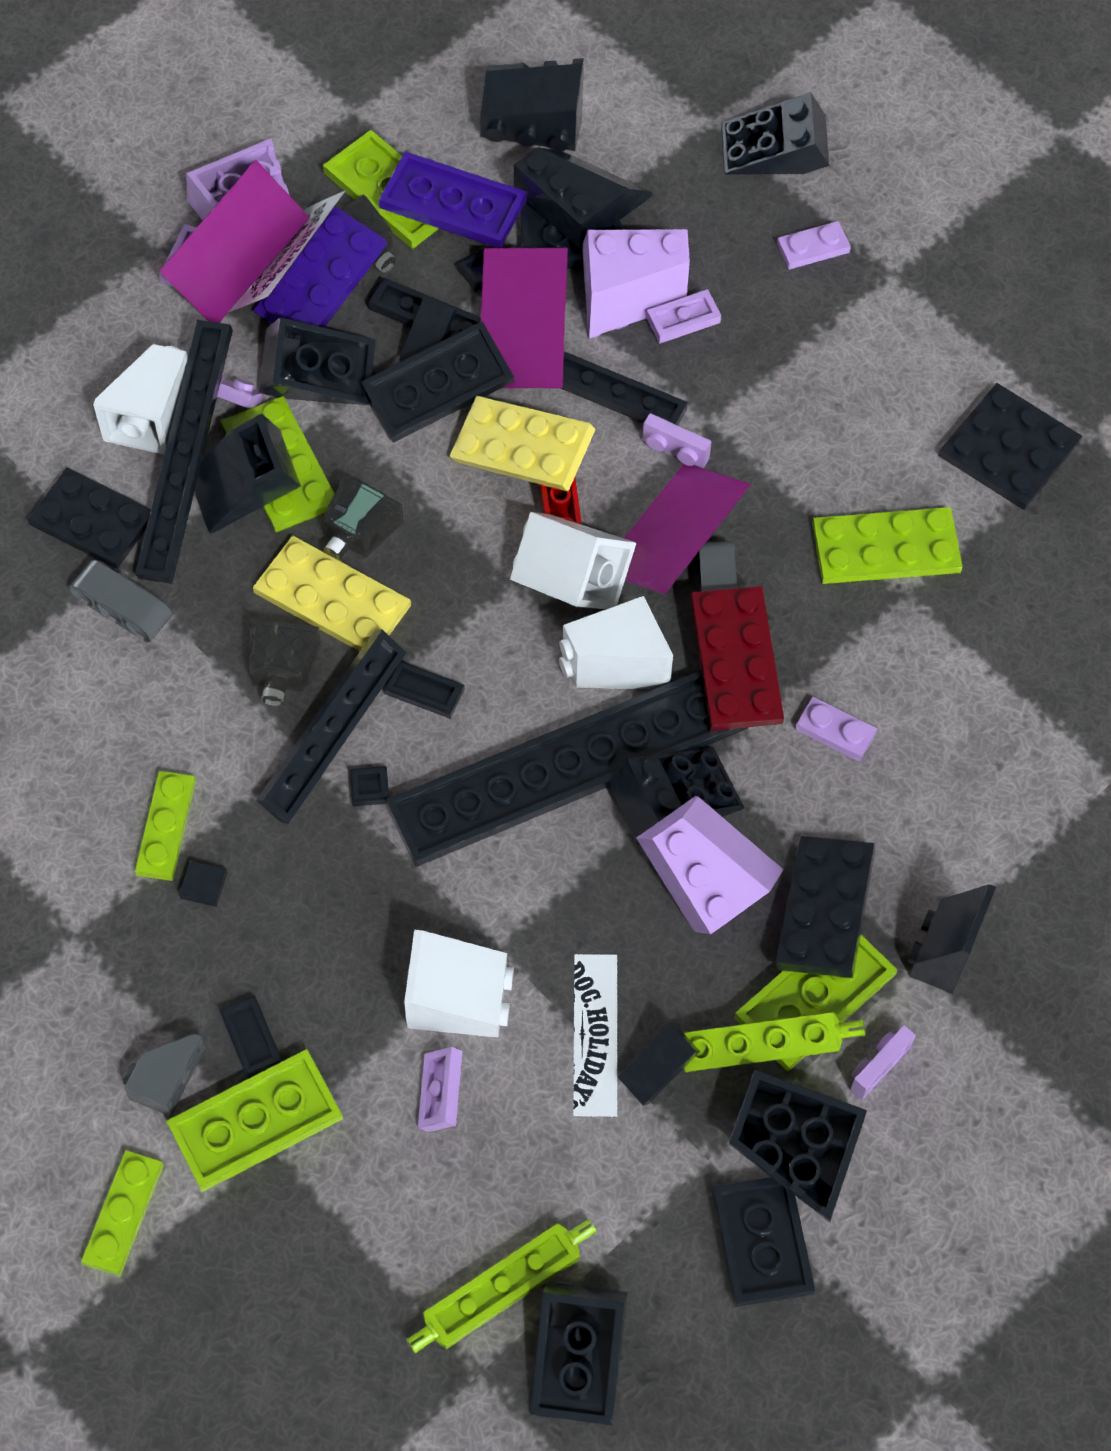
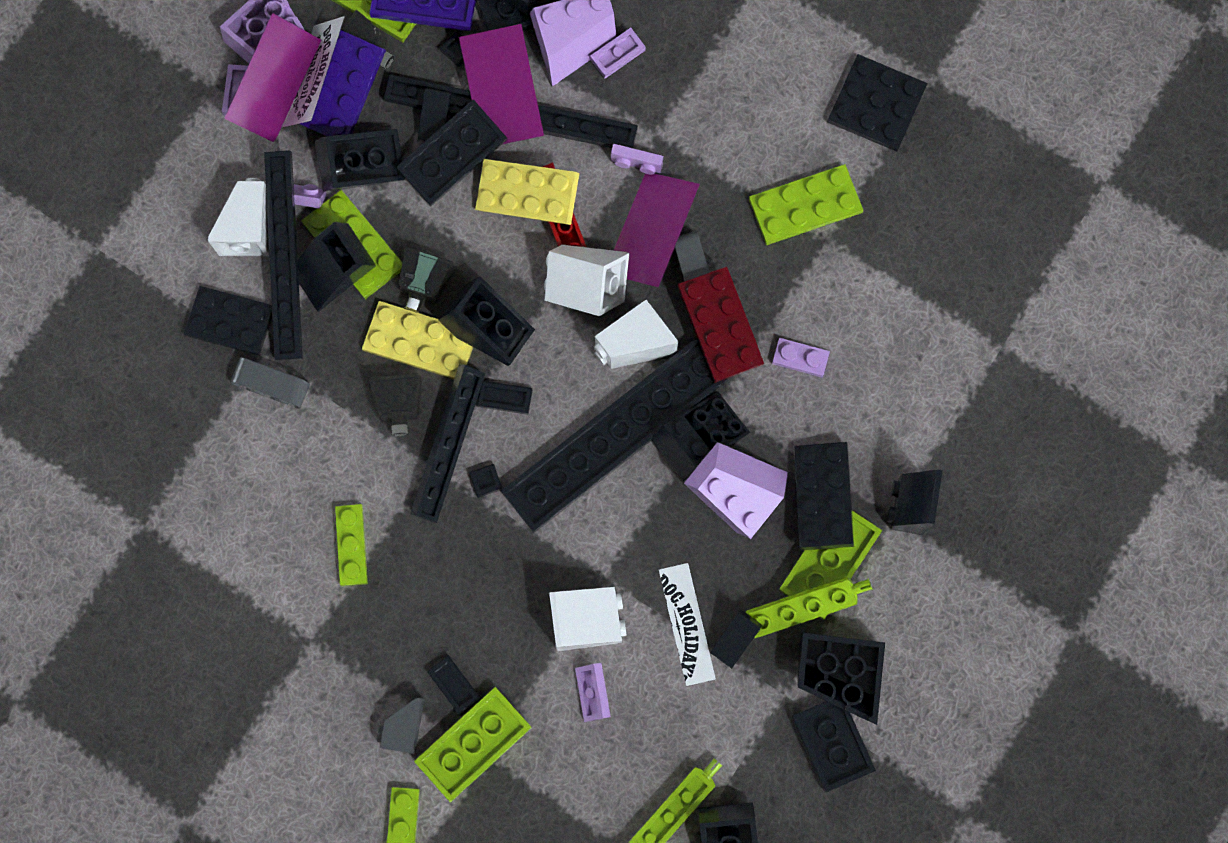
camera: 10 degrees left, 15 degrees up
black tile [179,861,227,907] -> none
lavender plate [850,1025,916,1100] -> none
none -> black slope [438,276,535,366]

